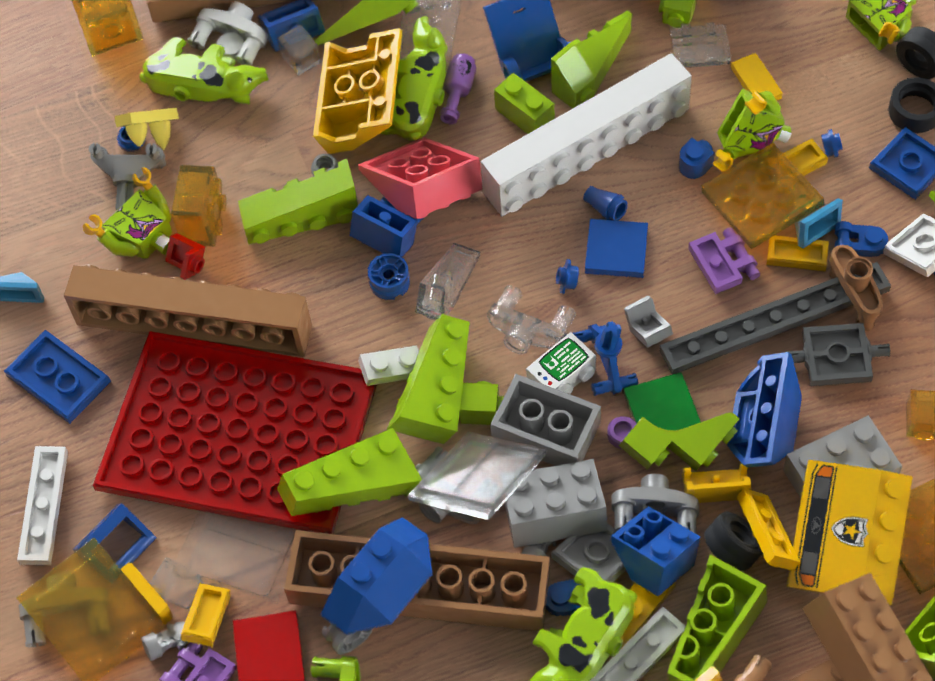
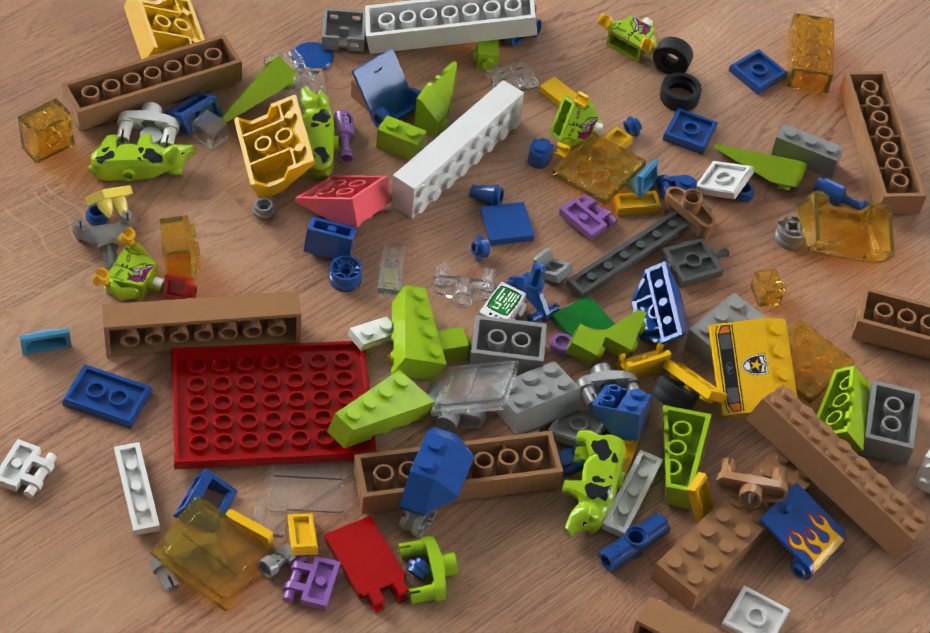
camera: 30 degrees left, 10 degrees down
lime wedge [238,159,358,245] -> none

